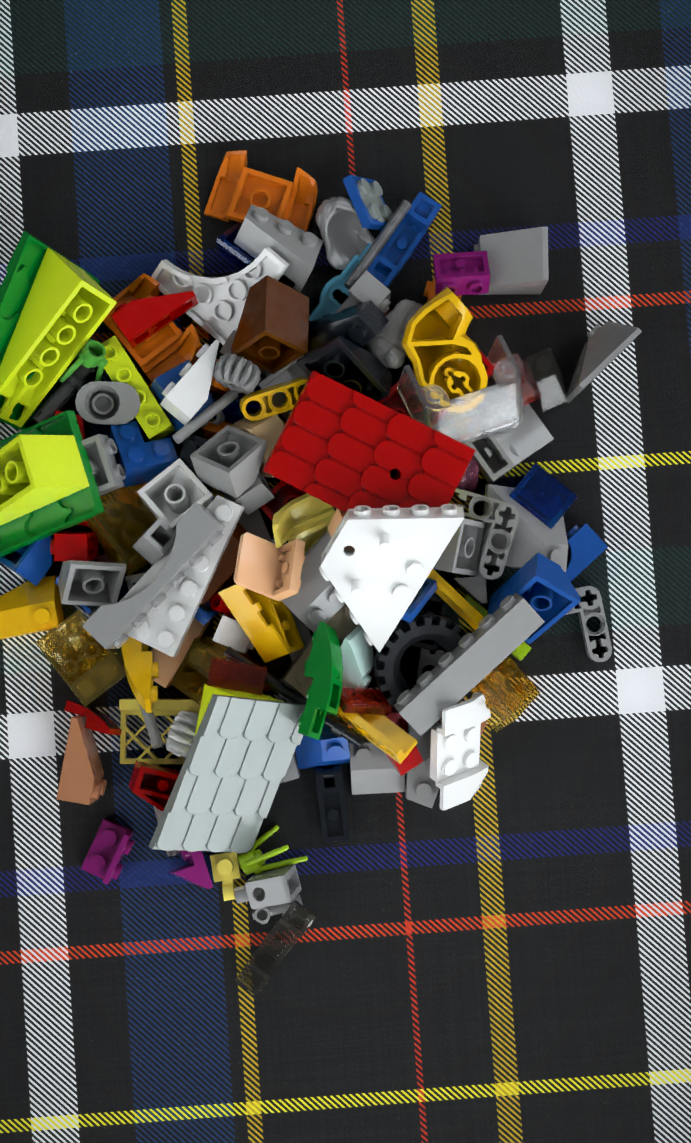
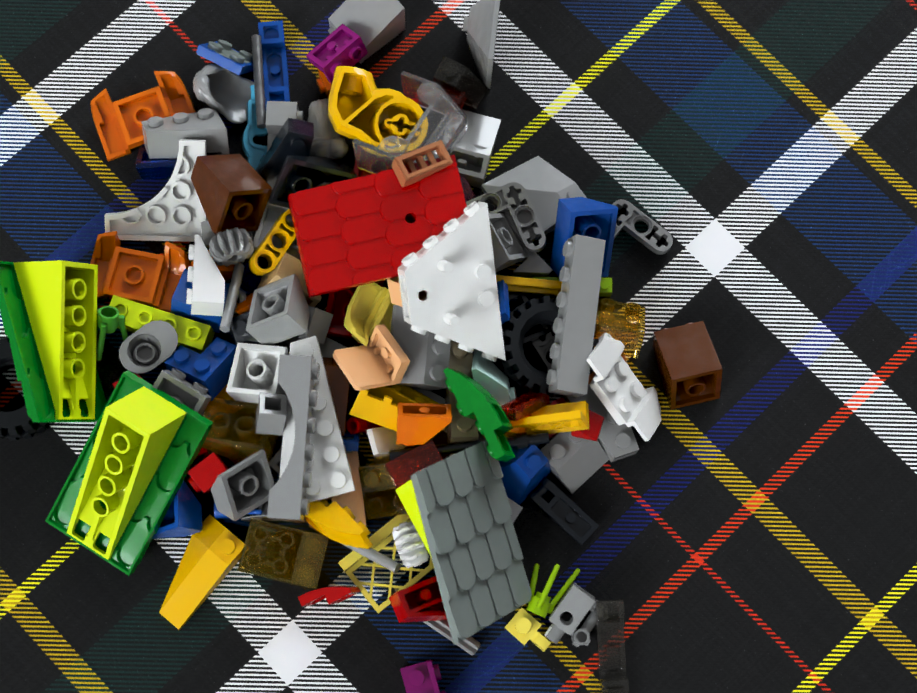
camera: 45 degrees left, 10 degrees down
dark grey pin [31,357,98,424] -> none
nougat slope [56,715,107,805] -> none
red slope [110,291,198,349] -> none
magenta slope [169,850,213,889] -> none
clear blue slope [509,462,578,529] -> none
blue arch [565,523,608,582] -> none
none -> nougat slope [391,140,453,188]
none -> orange slope [396,403,452,446]
none -> reddish brown slope [653,321,723,410]

